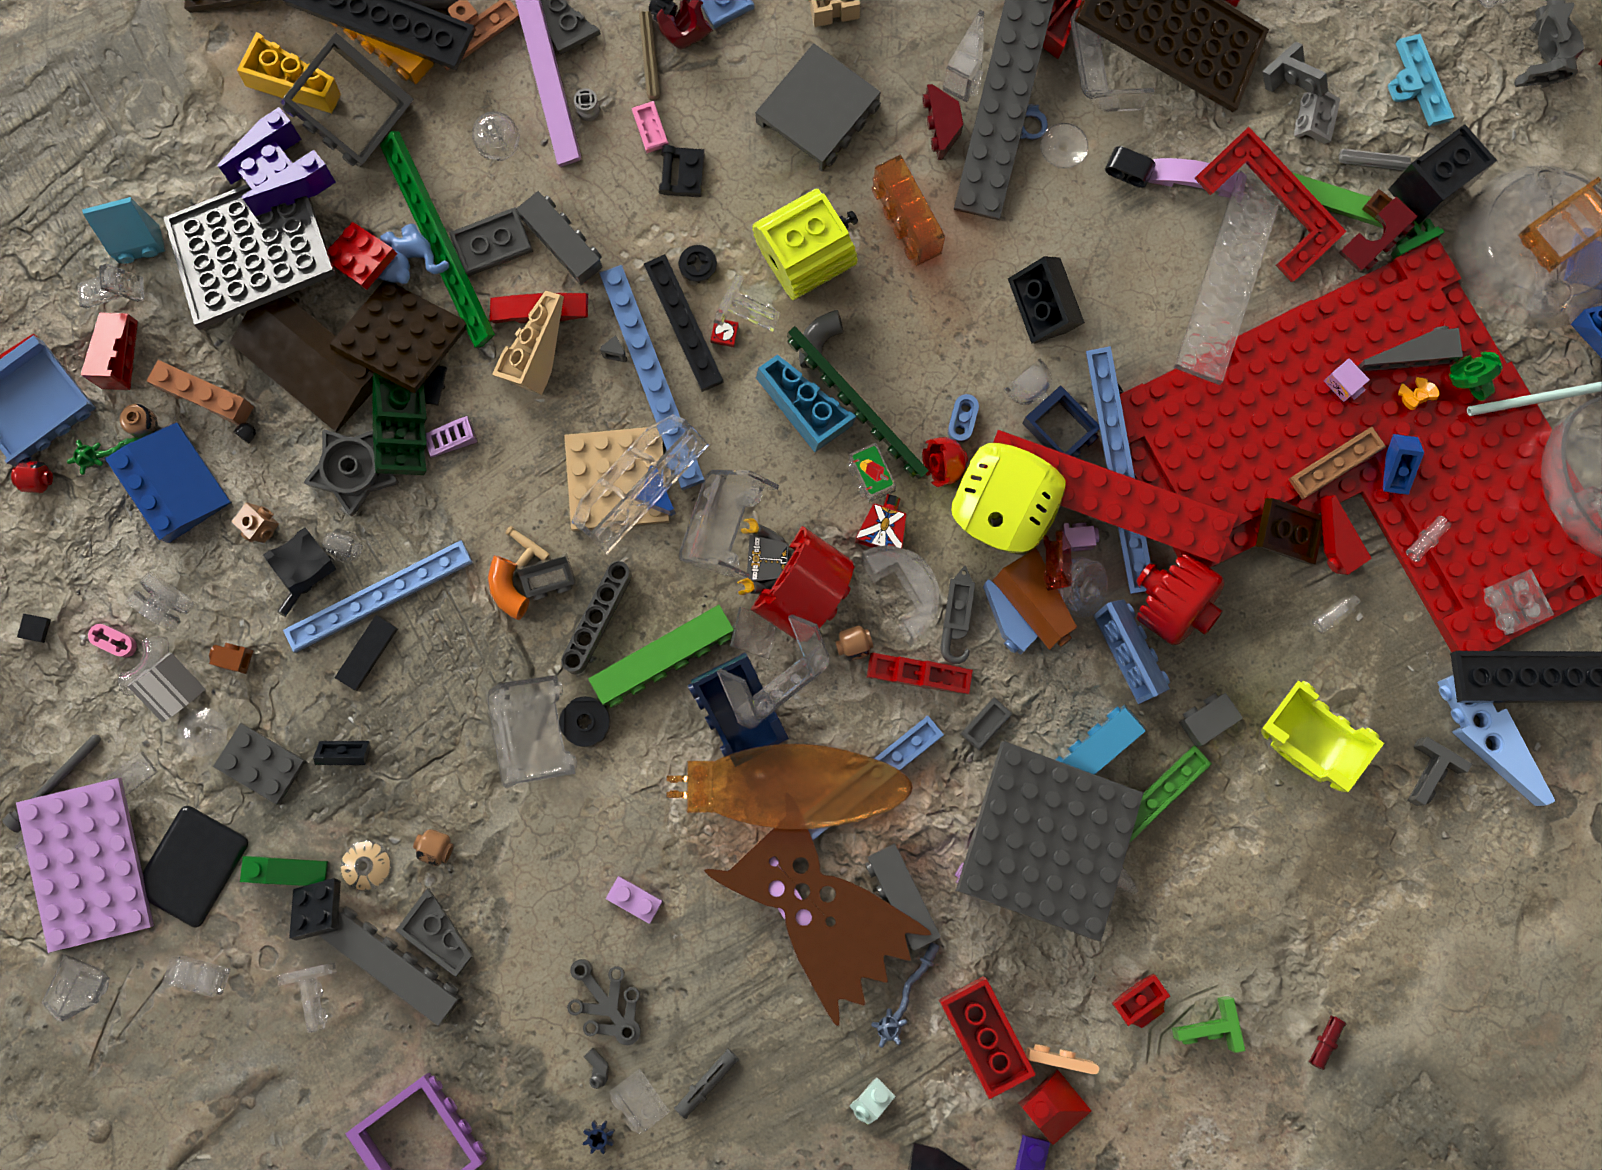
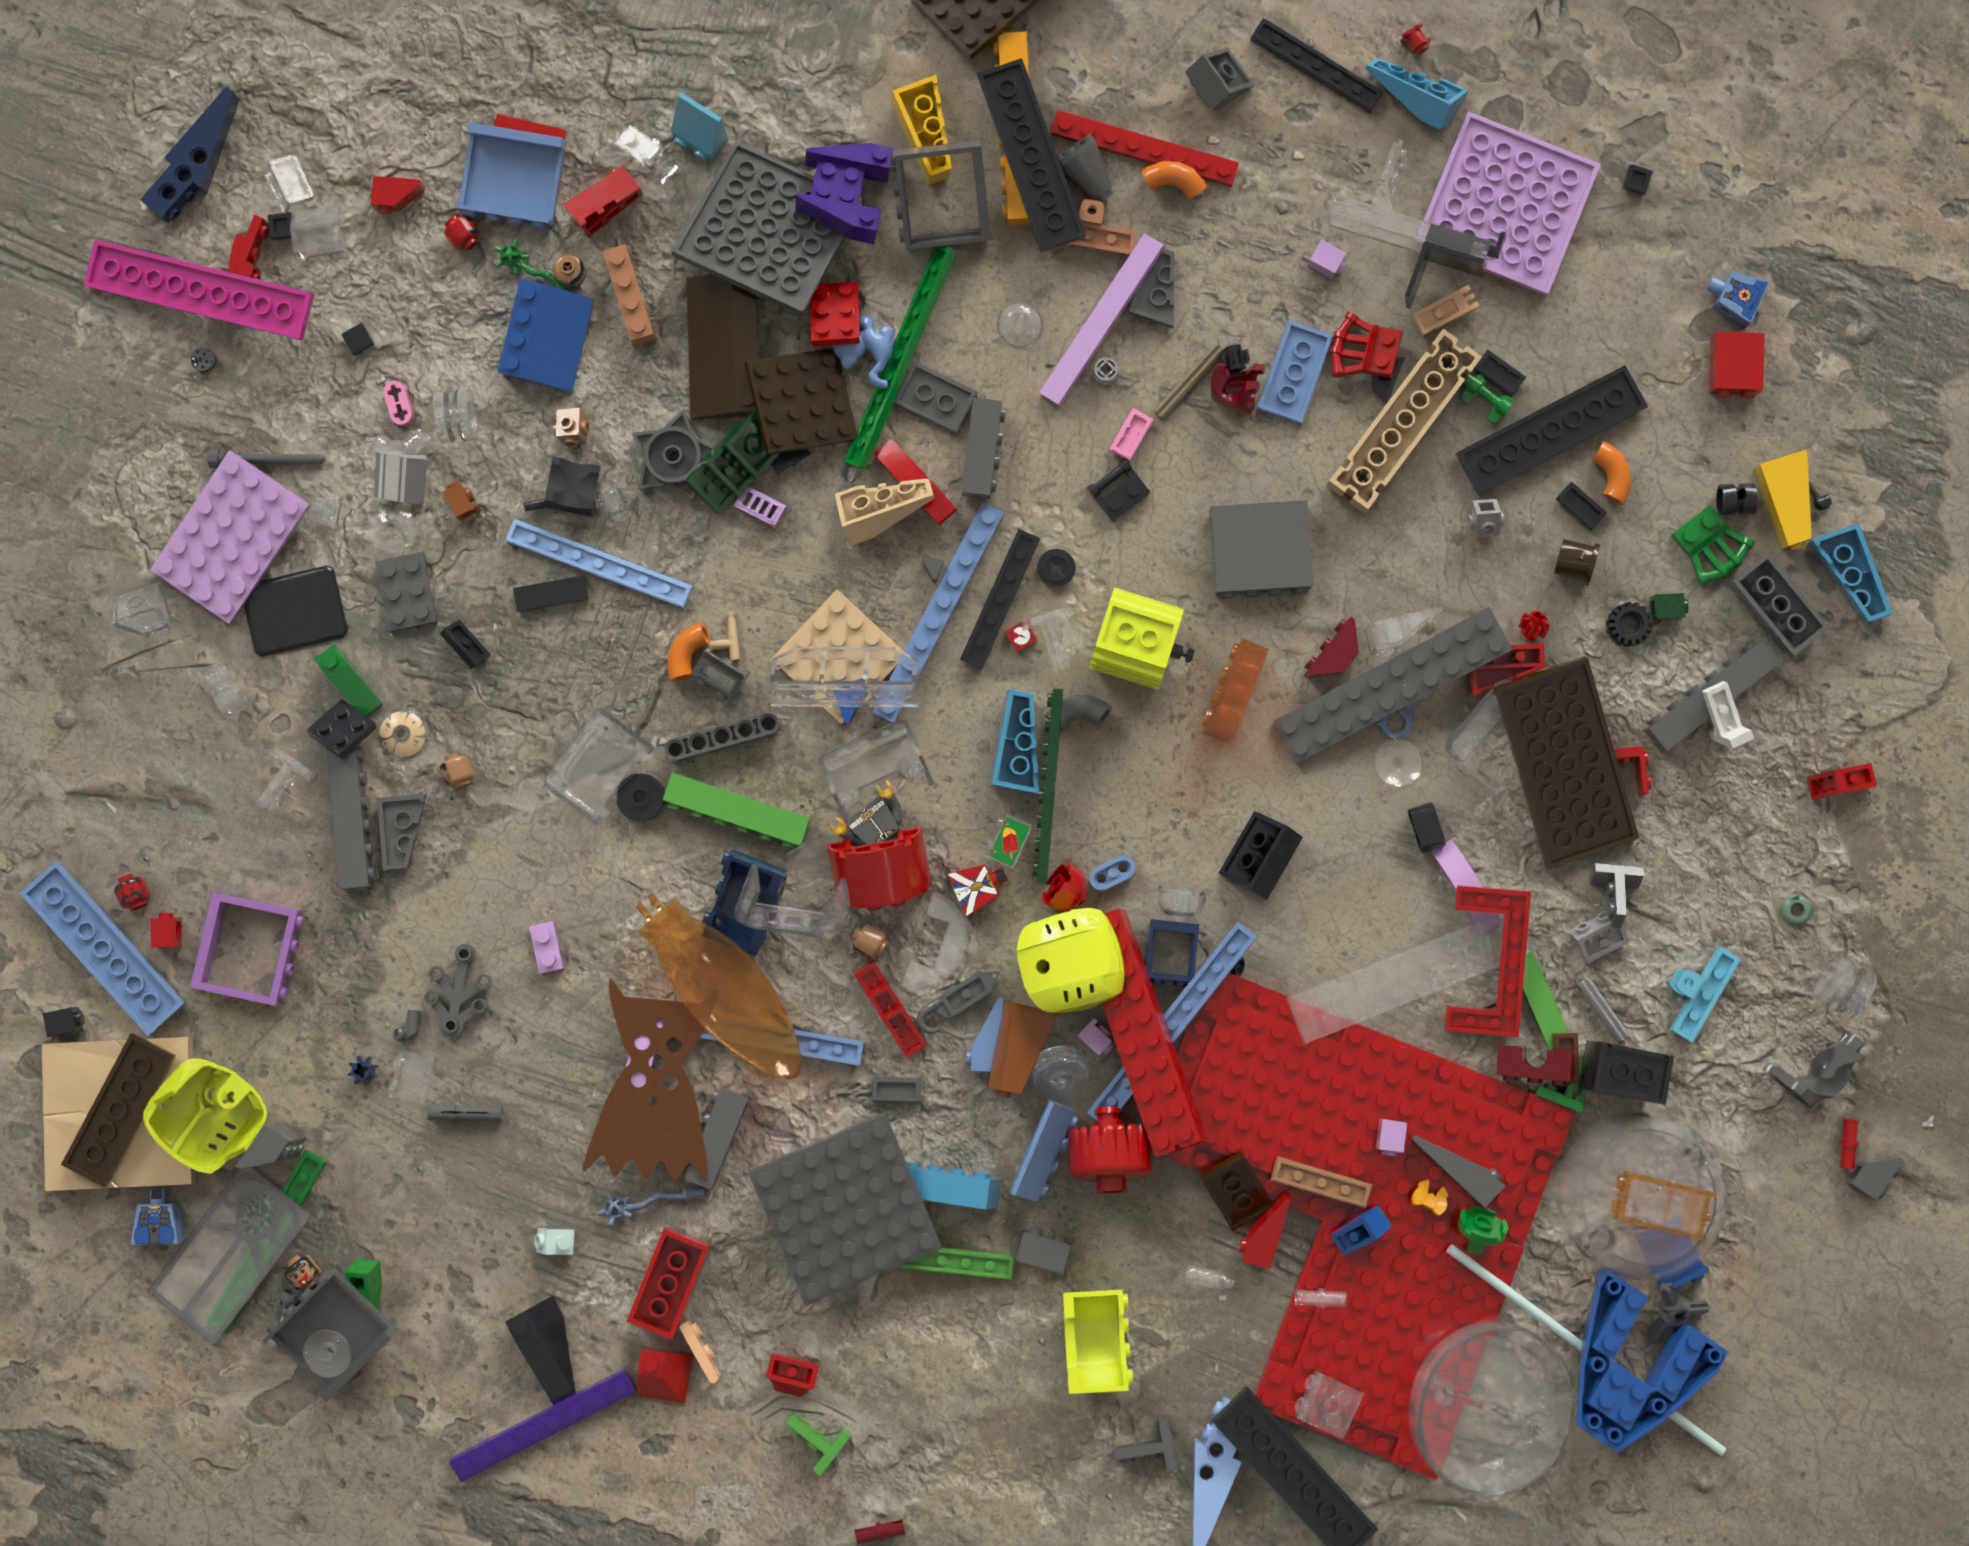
camera: 50 degrees right, 5 degrees up
black hinge [233,422,256,444] -> none
clear red hinge [1043,530,1072,591] -> none

